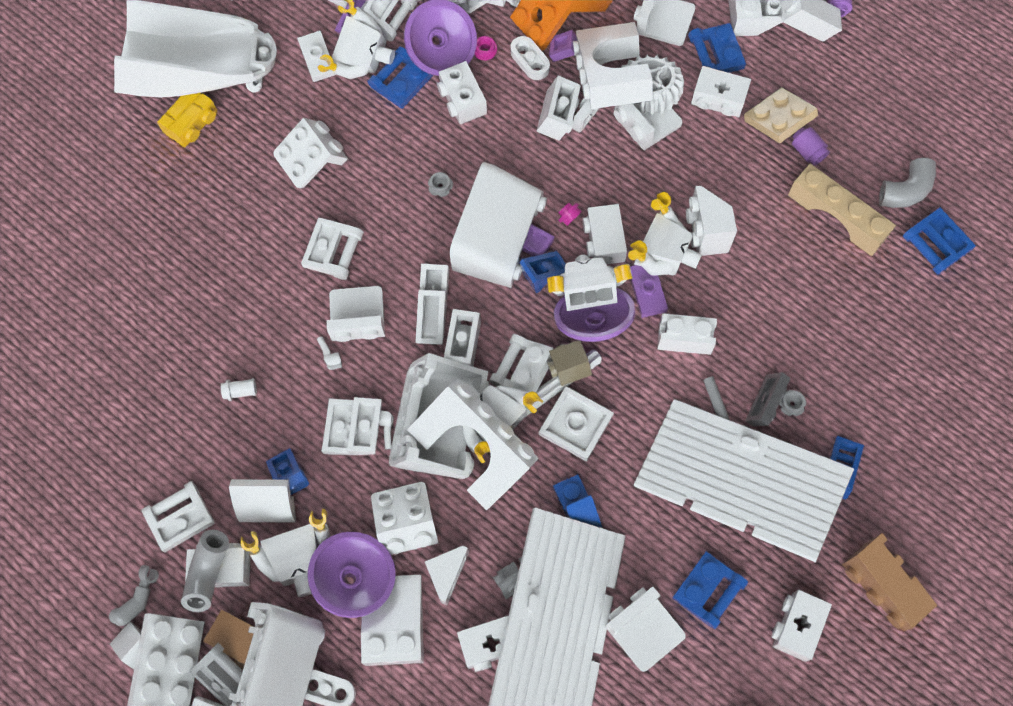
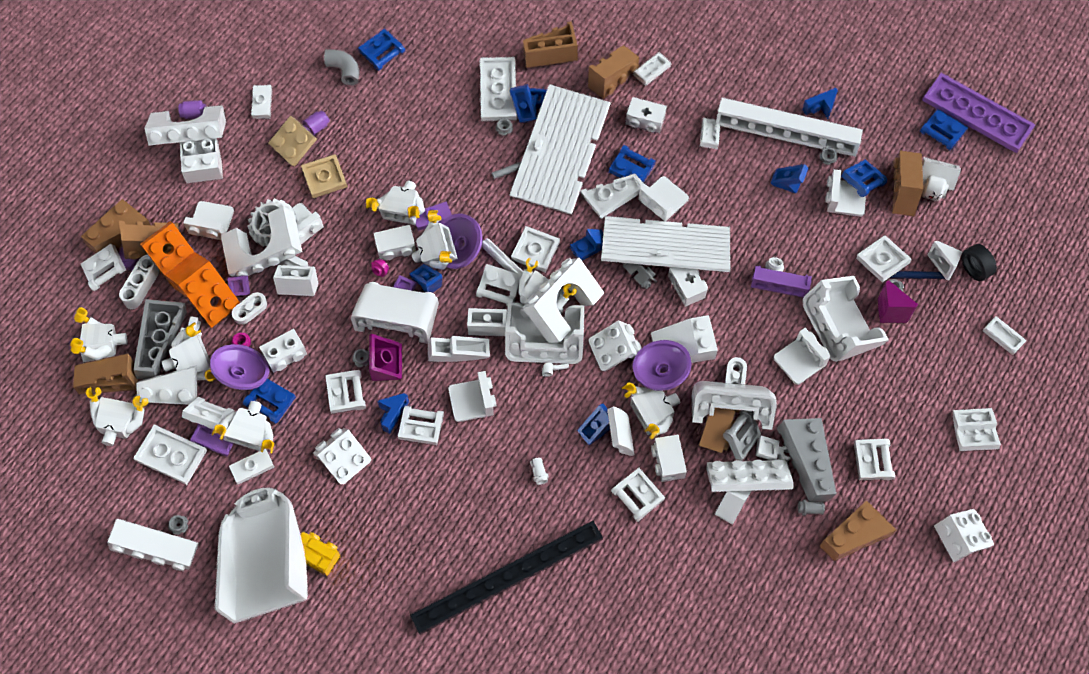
camera: 100 degrees left, 5 degrees down
light grey arm [109,565,159,626] -> none
light grey cylinder [181,530,229,612] -> none
white hand [317,336,342,370] -> none
white slope [322,397,382,455] -> none
white slope [425,546,469,605] -> none
dark tan brick [547,340,592,386] -> none
white brick [657,313,717,355] -> none
white slope [686,186,737,256] -> none
blue plate [688,23,746,73] -> none
white brick [691,66,751,117] -> none
flat silver plate [745,372,790,427] -> none
tan arch [788,164,896,256] -> none
none -> white plate [252,85,272,119]
none -> tan plate [301,154,347,198]
none -> white plate [326,370,366,414]
none -> magenta slope [369,334,402,381]
none -> blue slope [378,393,409,434]
none -> black plate [410,520,603,635]
none -> white plate [480,57,517,121]
none -> blue slope [510,84,537,123]
none -> medium nougat wedge [523,21,578,68]
none -> white wing [580,174,644,219]
none -> white plate [634,52,671,86]

